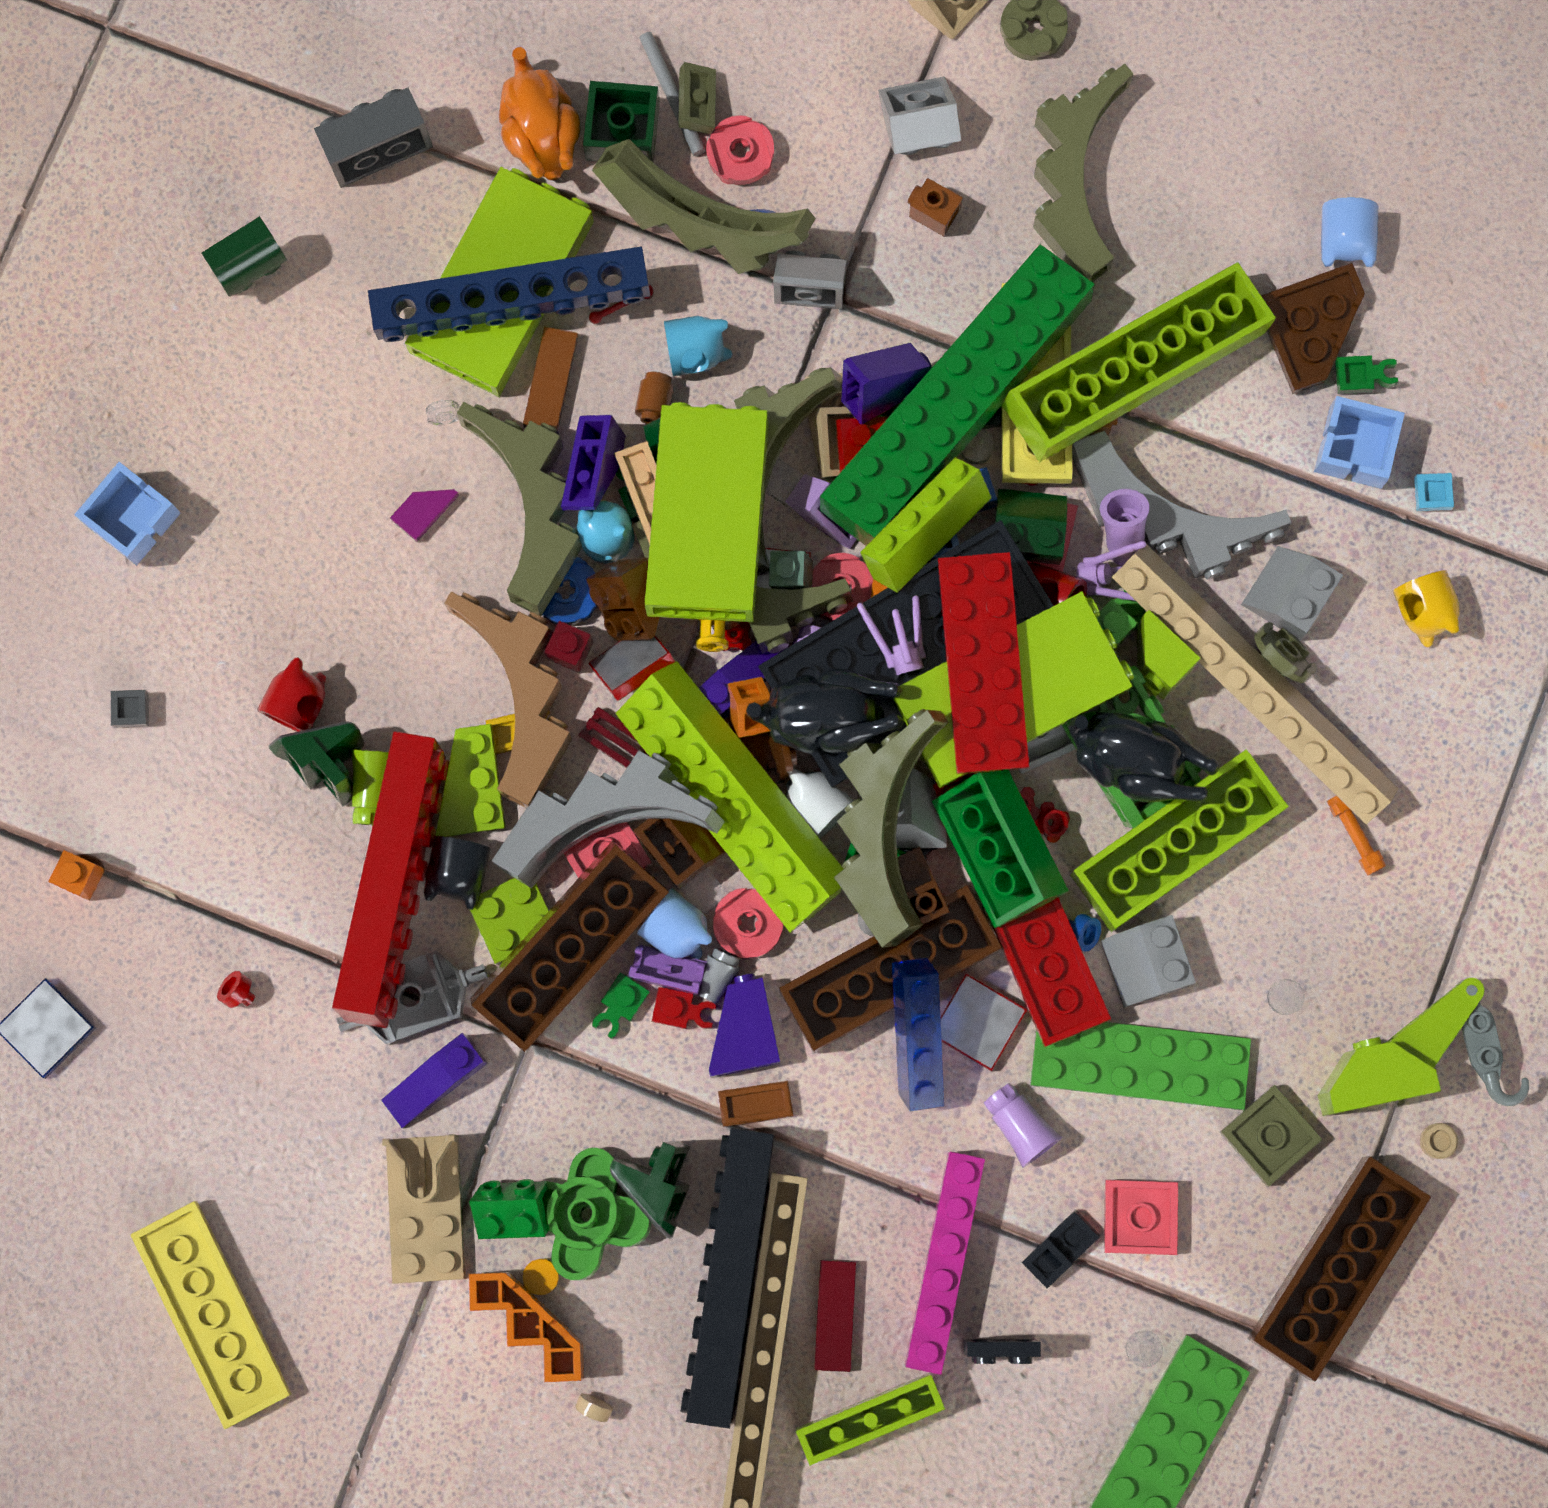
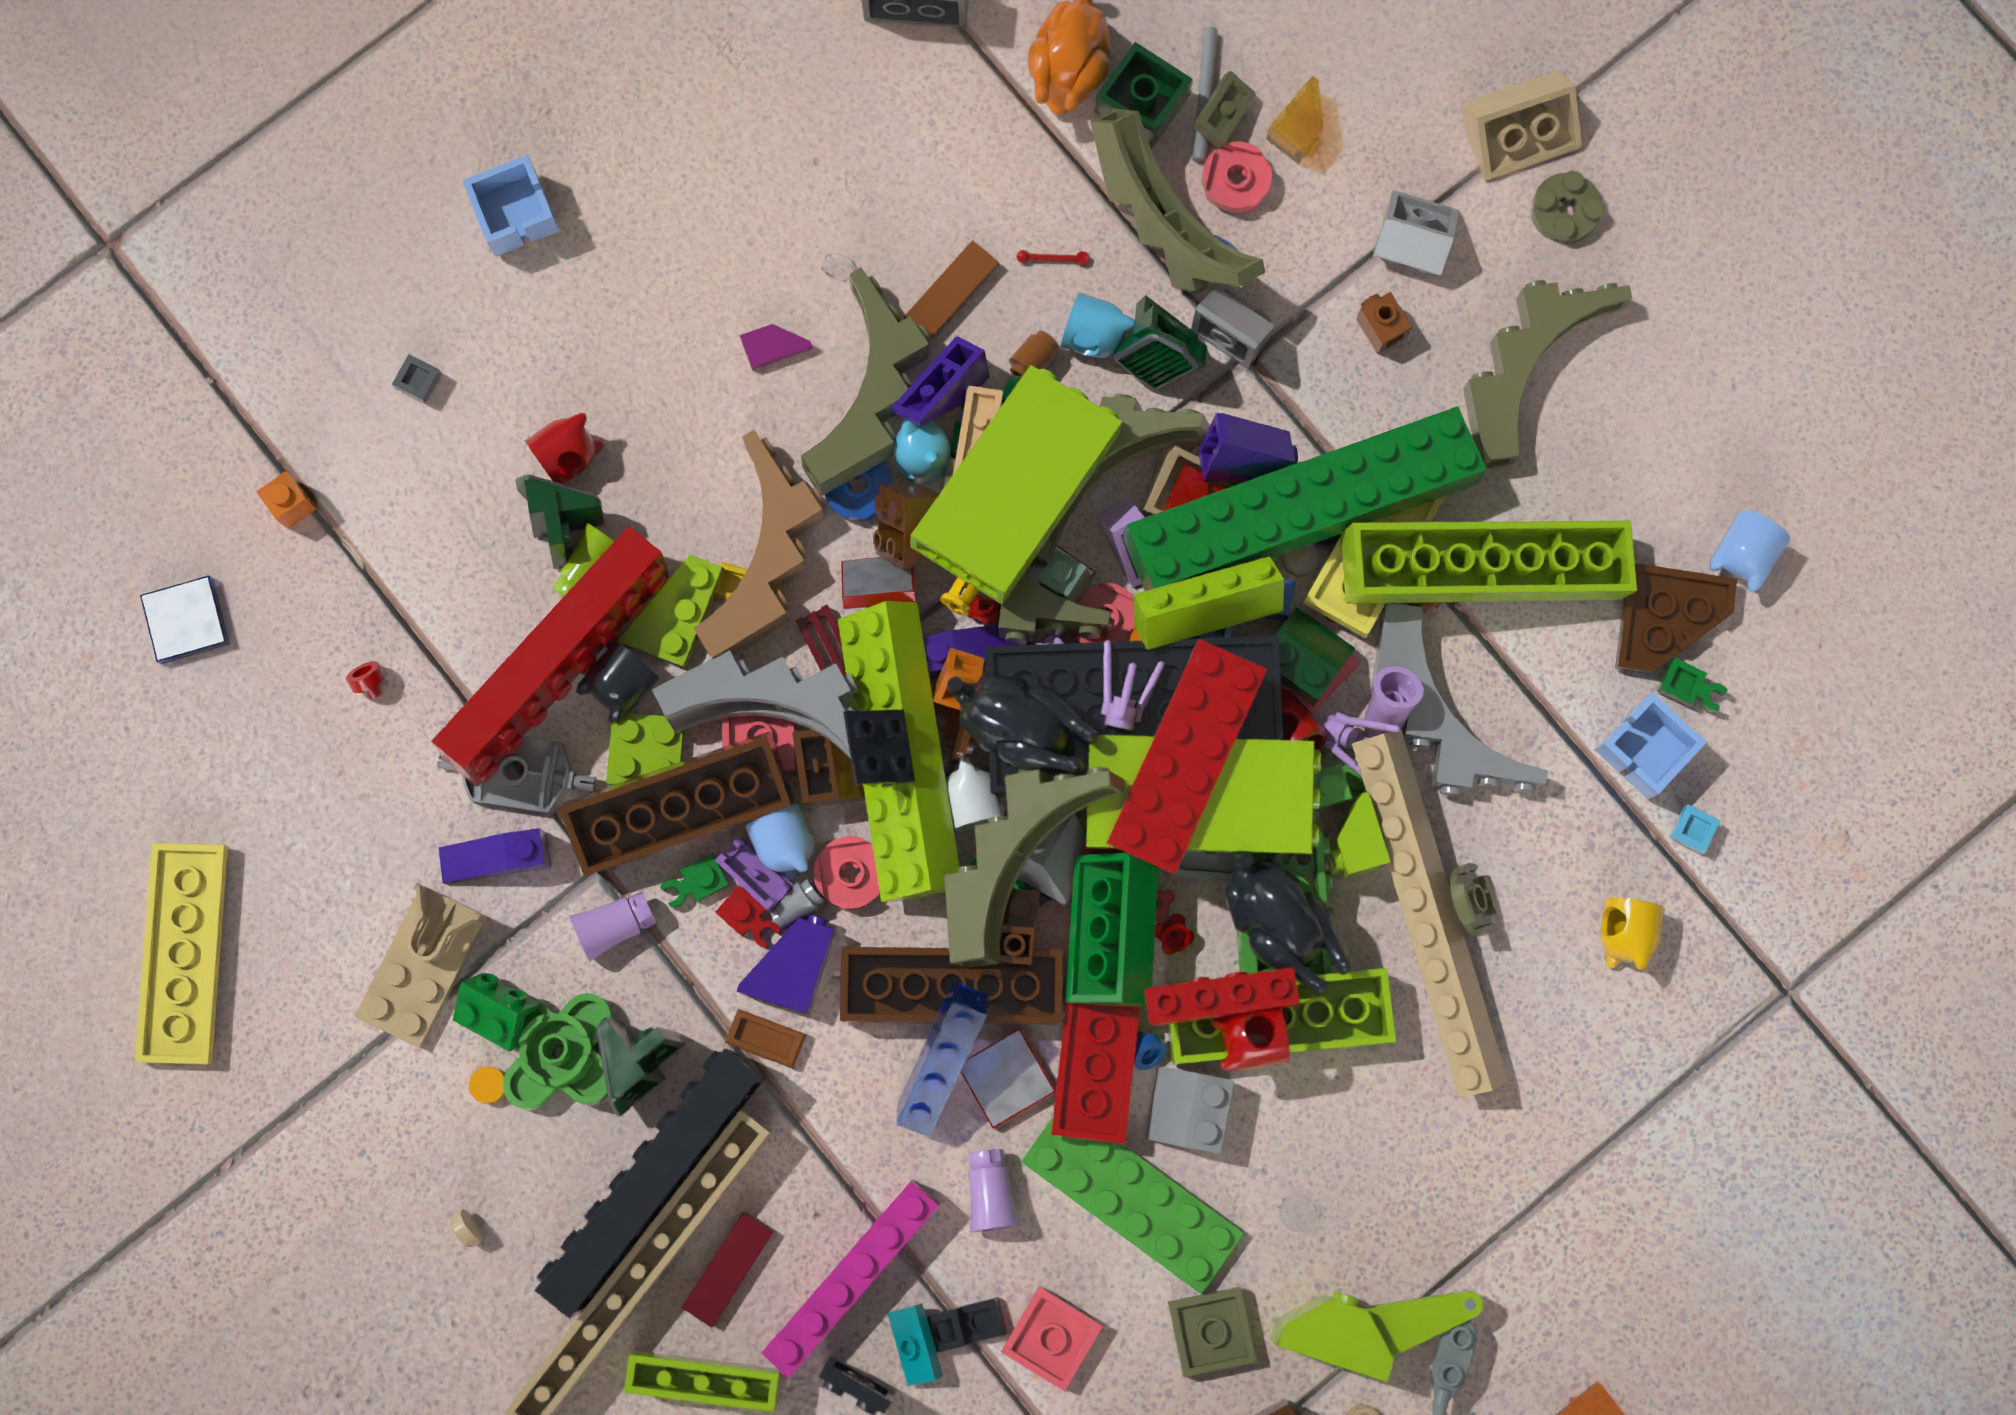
camera: 25 degrees right, 0 degrees up
dark green brick [201,216,287,297] -> none
dark blue brick [367,246,650,342] -> none
lime brick [405,167,594,397] -> none
orange brick [469,1272,584,1382] -> none
dark red brick [544,621,594,674] -> none
light grey slope [1241,546,1343,641] -> none
orange bar [1327,796,1386,876] -> none
none -> lavender plant [569,892,656,962]
none -> black hinge [843,709,915,788]
none -> teal plate [887,1303,943,1386]
none -> dark green piece [1113,295,1207,389]
none -> red bracket [1145,968,1299,1026]
none -> red piece [1211,1008,1290,1071]
none -> clear yellow slope [1266,75,1324,165]

